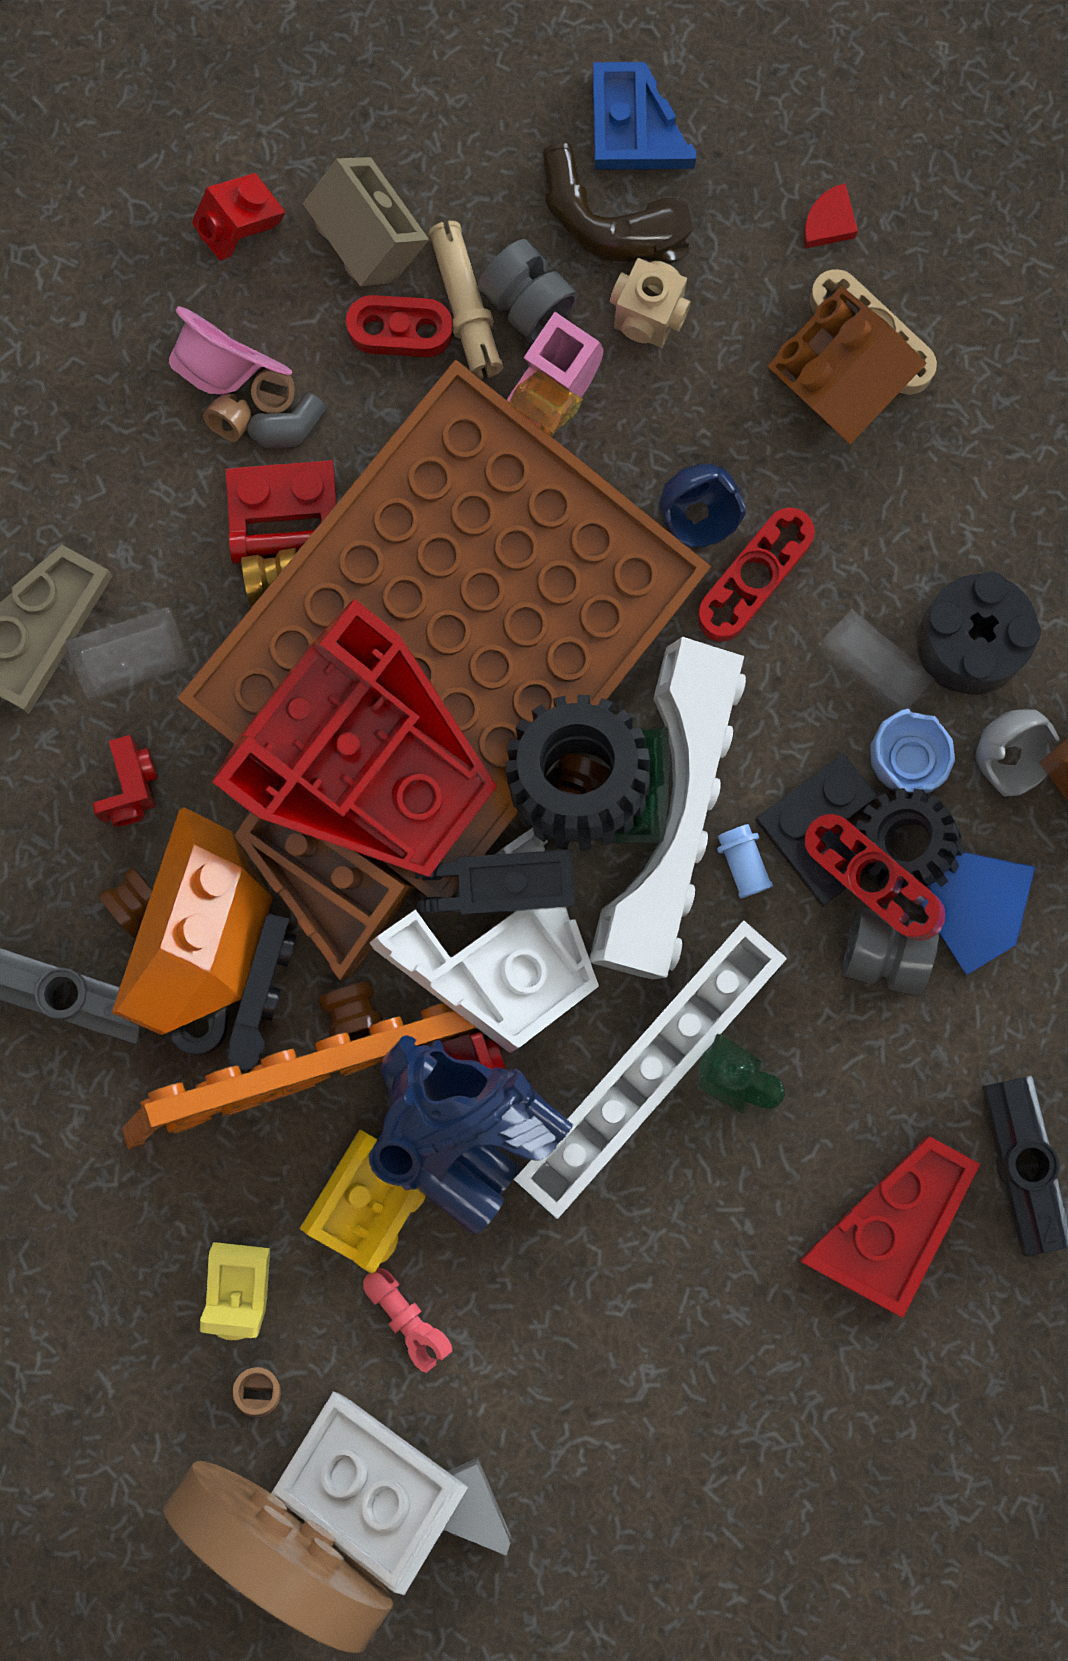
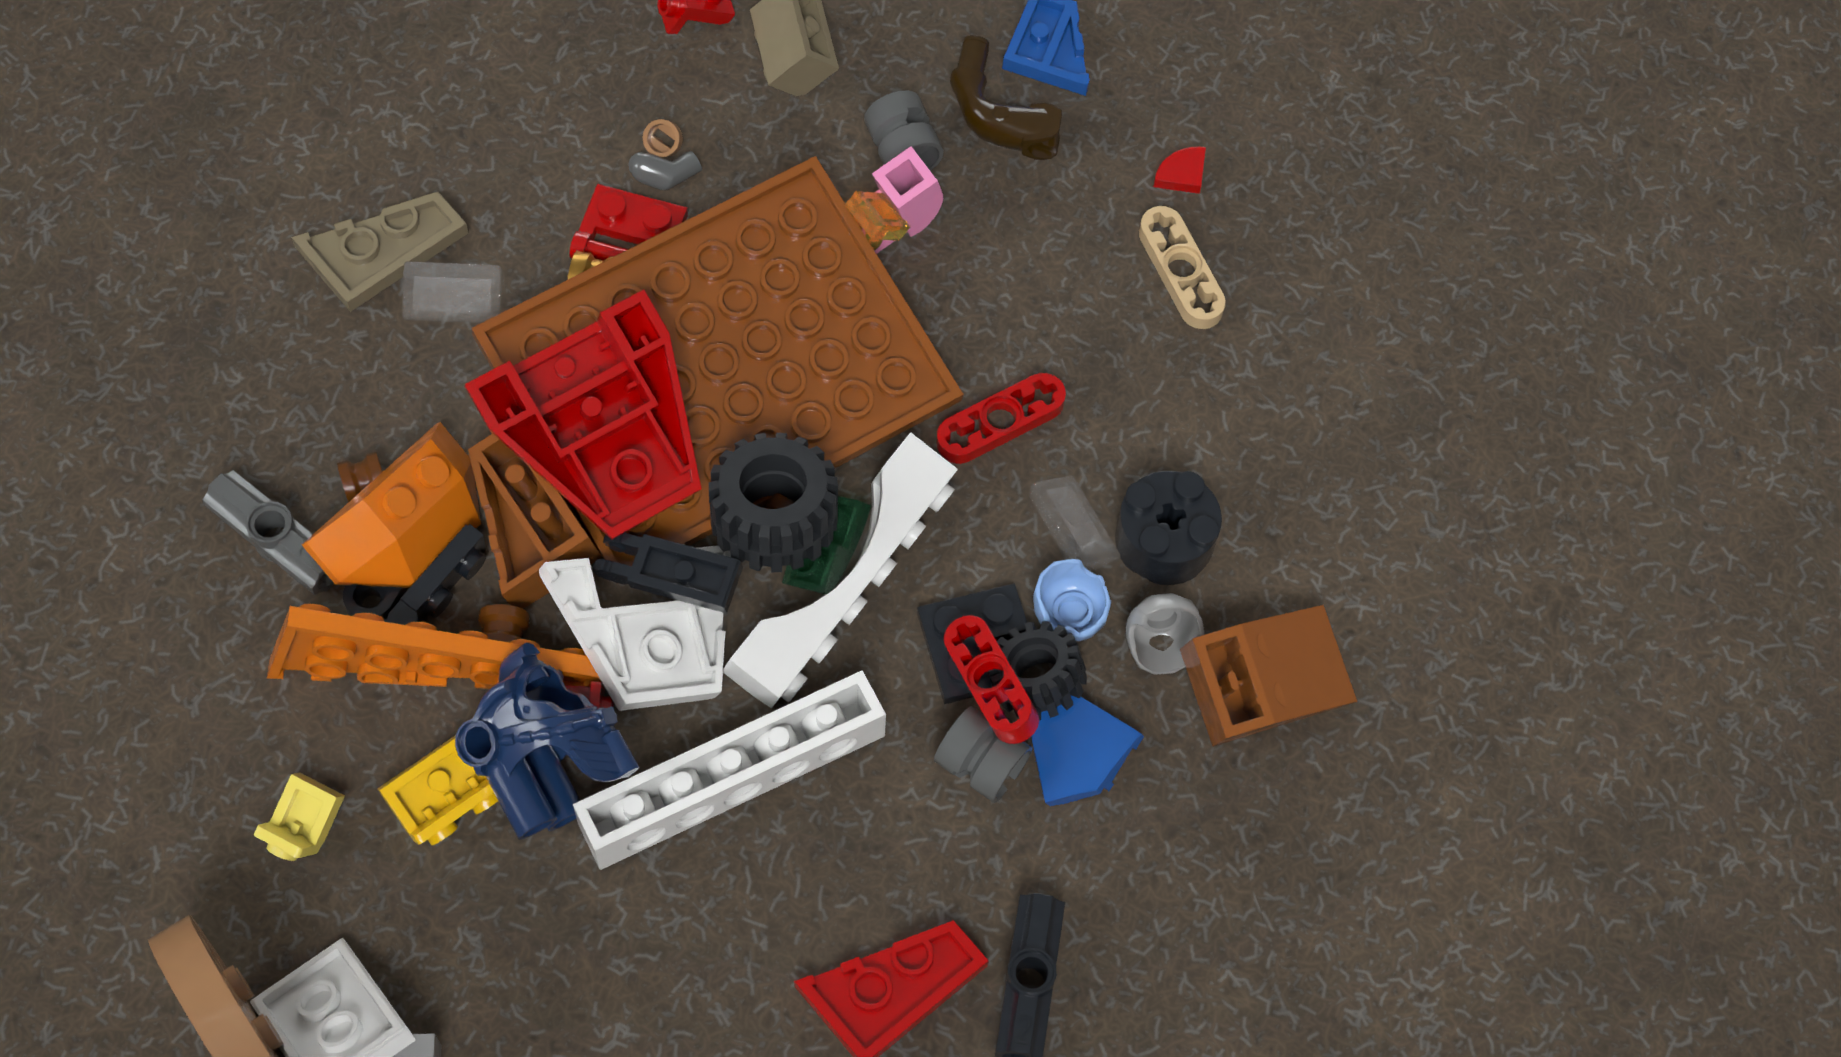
camera: 20 degrees right, 15 degrees down
red bracket [92,735,158,827] -> none
bright pink piece [169,306,292,395] -> none
medium nougat hinge [203,394,251,442] -> none
medium nougat hinge [233,1367,281,1417] -> none
red plate [346,295,453,357] -> none
coral piece [363,1268,452,1373] -> none
tan pin [428,221,503,379] -> none
tan brick [610,258,691,348] -> none
dark blue hair [659,463,746,548] -> none
clear green hinge [696,1033,785,1114] -> none
light blue pin [717,824,773,899] -> none
dark orange slope [767,285,927,444] -> none

